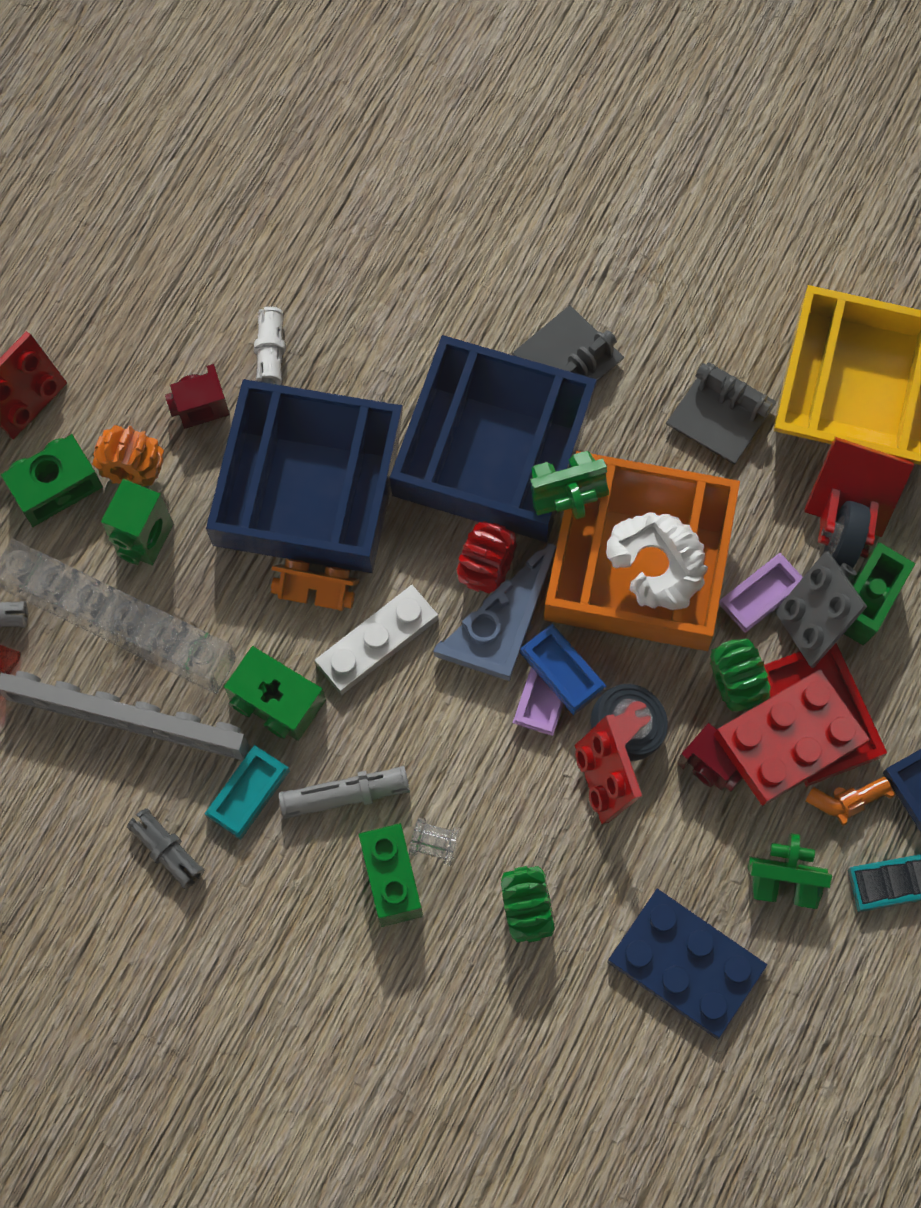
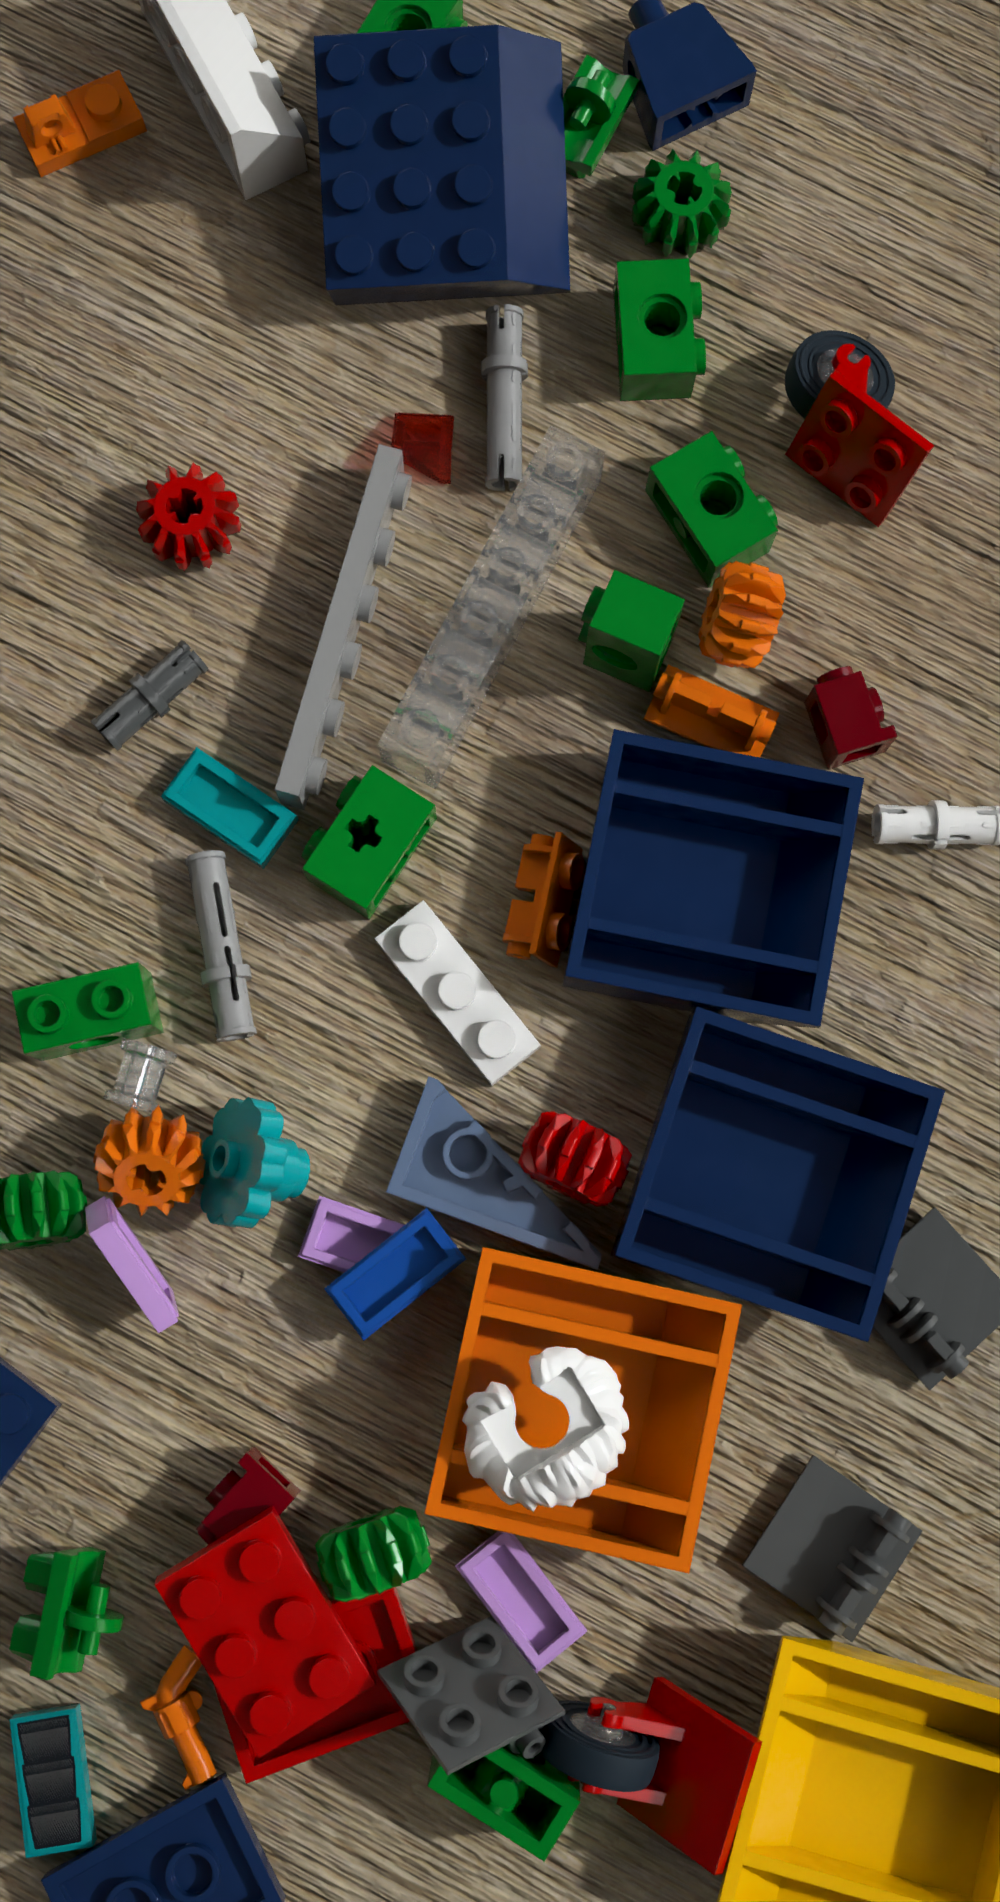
camera: 85 degrees right, 10 degrees up
green hips [530,451,609,519] -> none
red plate [574,684,668,825] -> none
none -> lavender tile [85,1196,179,1334]
none -> orange gear [93,1105,206,1218]
none -> red gear [136,462,241,572]
none -> teal plant [199,1097,310,1229]
none -> orange hinge [643,664,780,758]

